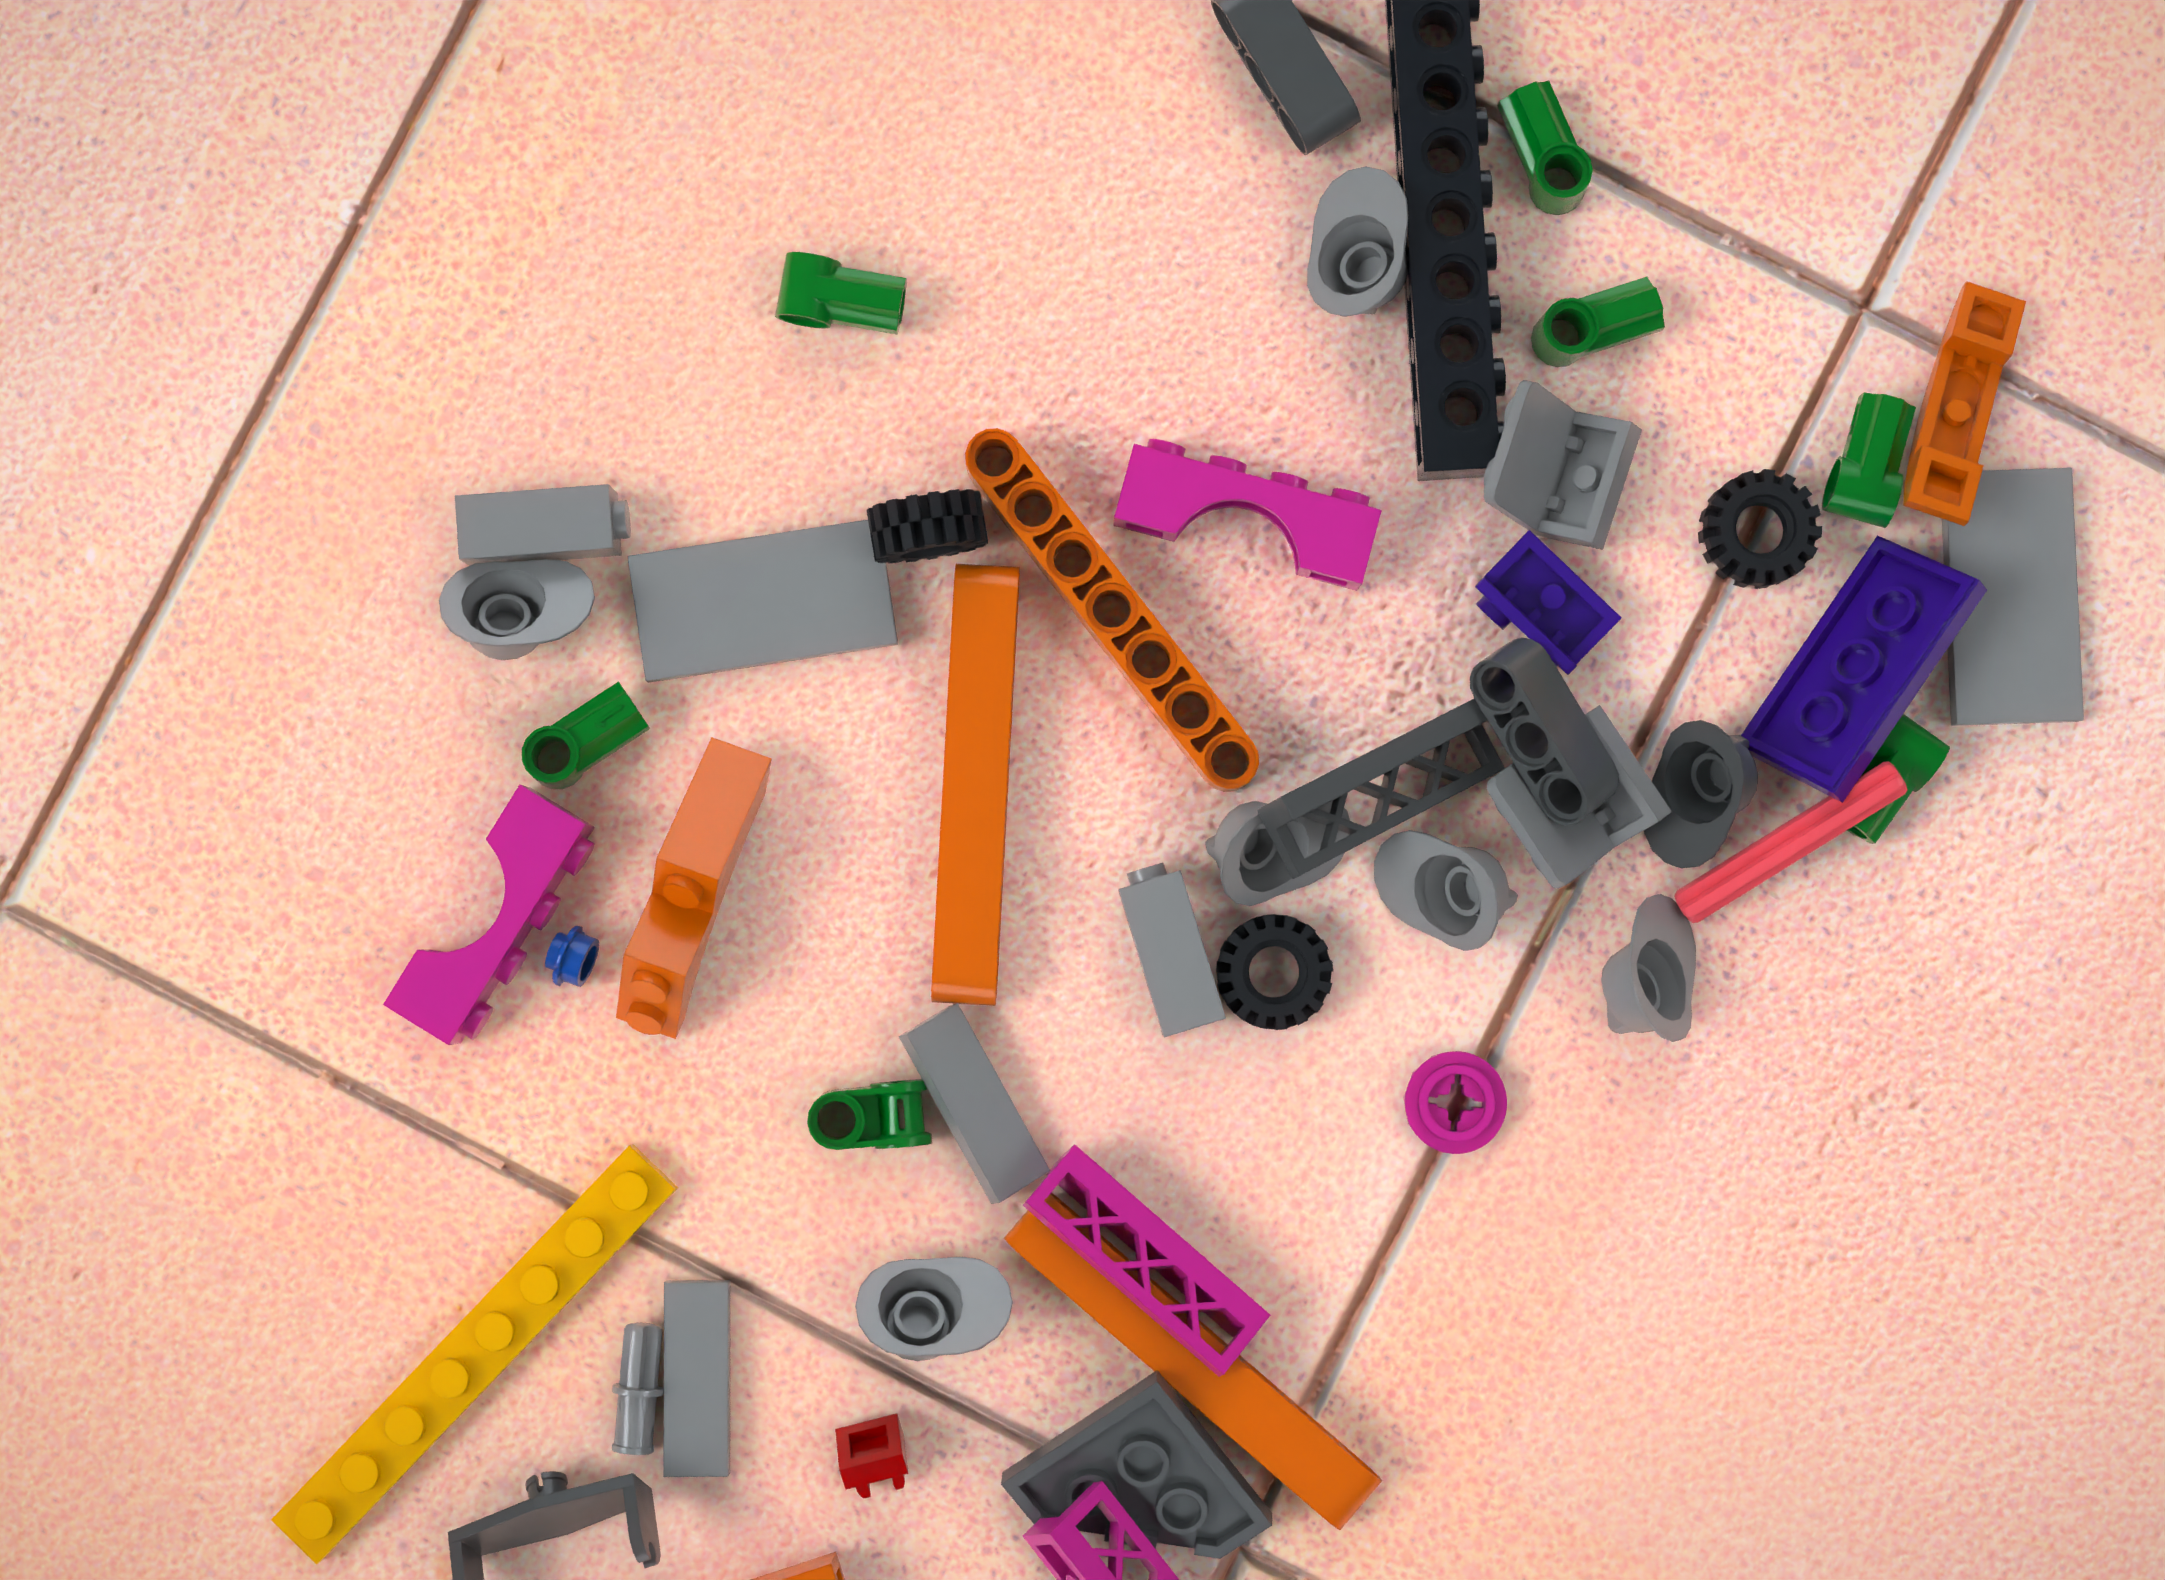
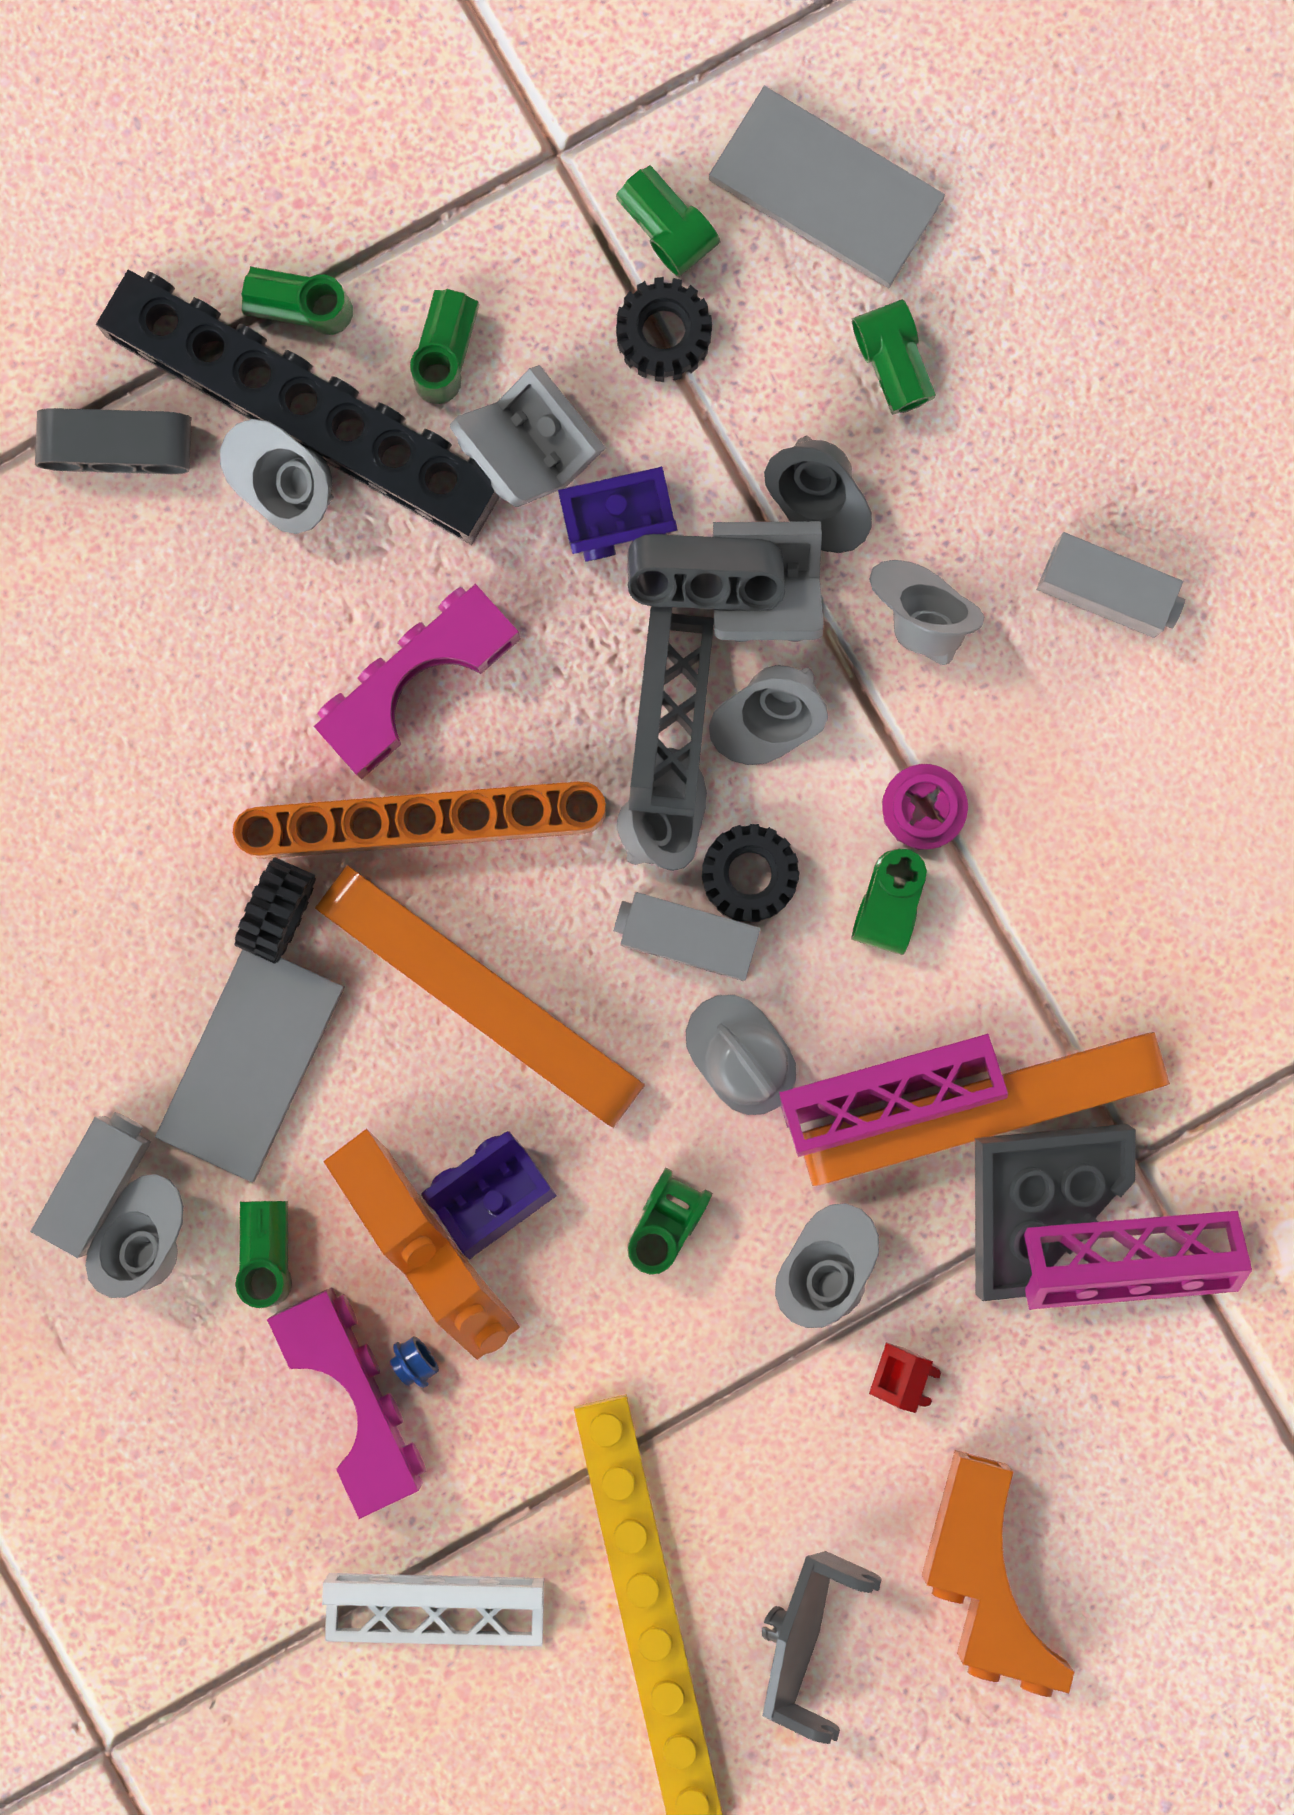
camera: 55 degrees left, 0 degrees up
light grey axle [612,1322,664,1455] -> none
light grey tile [663,1280,730,1477] -> none
green piece [775,252,907,335] -> none
light grey tile [898,1003,1050,1204] -> none
coral axle [1674,761,1908,923] -> none
dark purple tile [1741,535,1987,803] -> none
orange slope [1903,281,2026,526] -> none
none -> white fence [322,1573,544,1647]
none -> dark purple bracket [421,1131,557,1260]
none -> light grey piece [685,995,796,1115]
none -> green piece [851,849,927,955]
none -> light grey brick [1036,532,1185,638]

